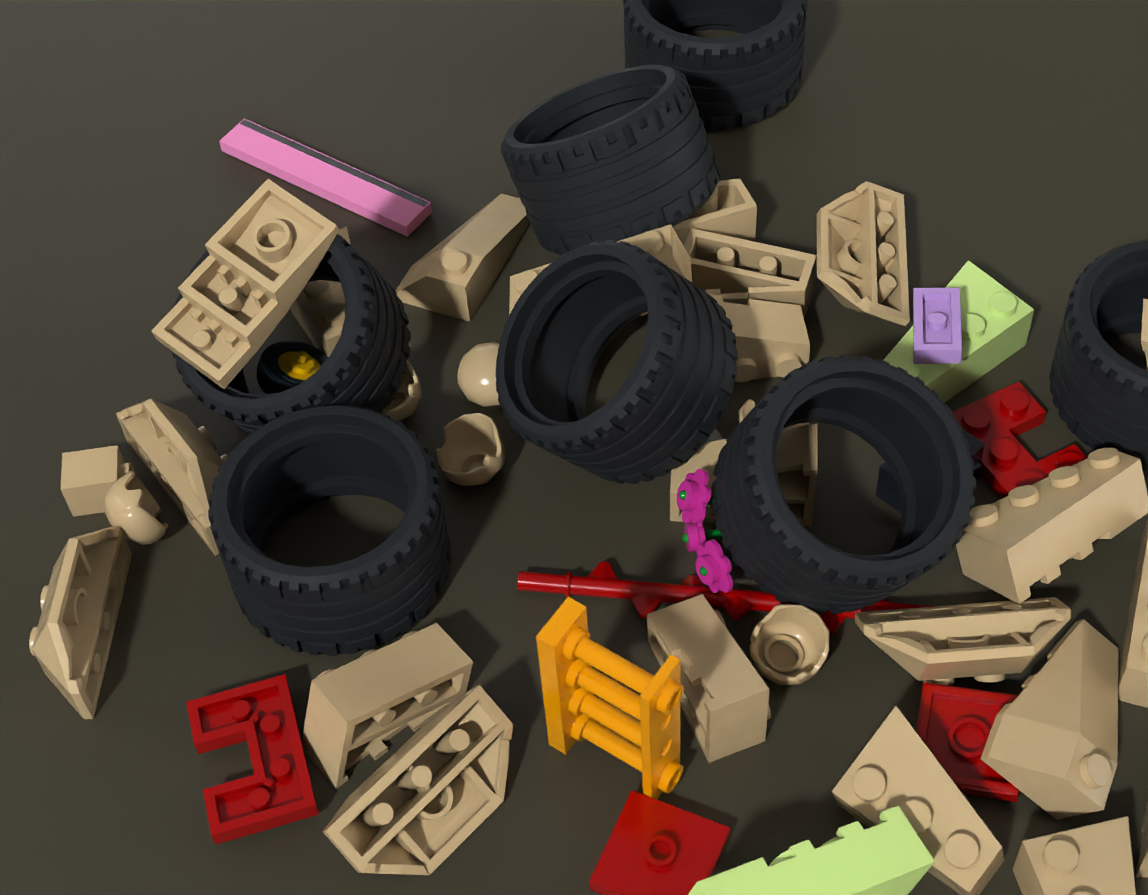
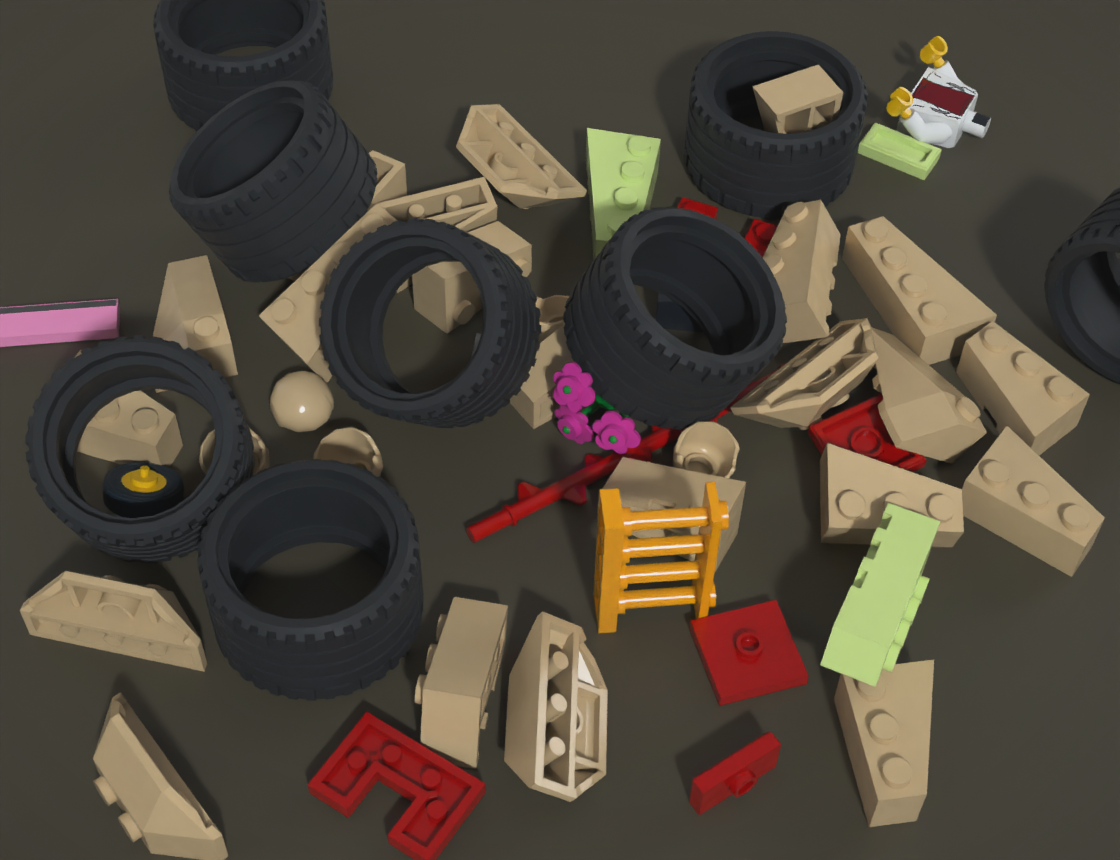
camera: 45 degrees left, 0 degrees up
tan brick [61,445,134,517] -> none
tan hair [104,471,168,545] -> none
tan slope [151,179,339,389] -> none
lavender plate [913,288,962,364] -> none

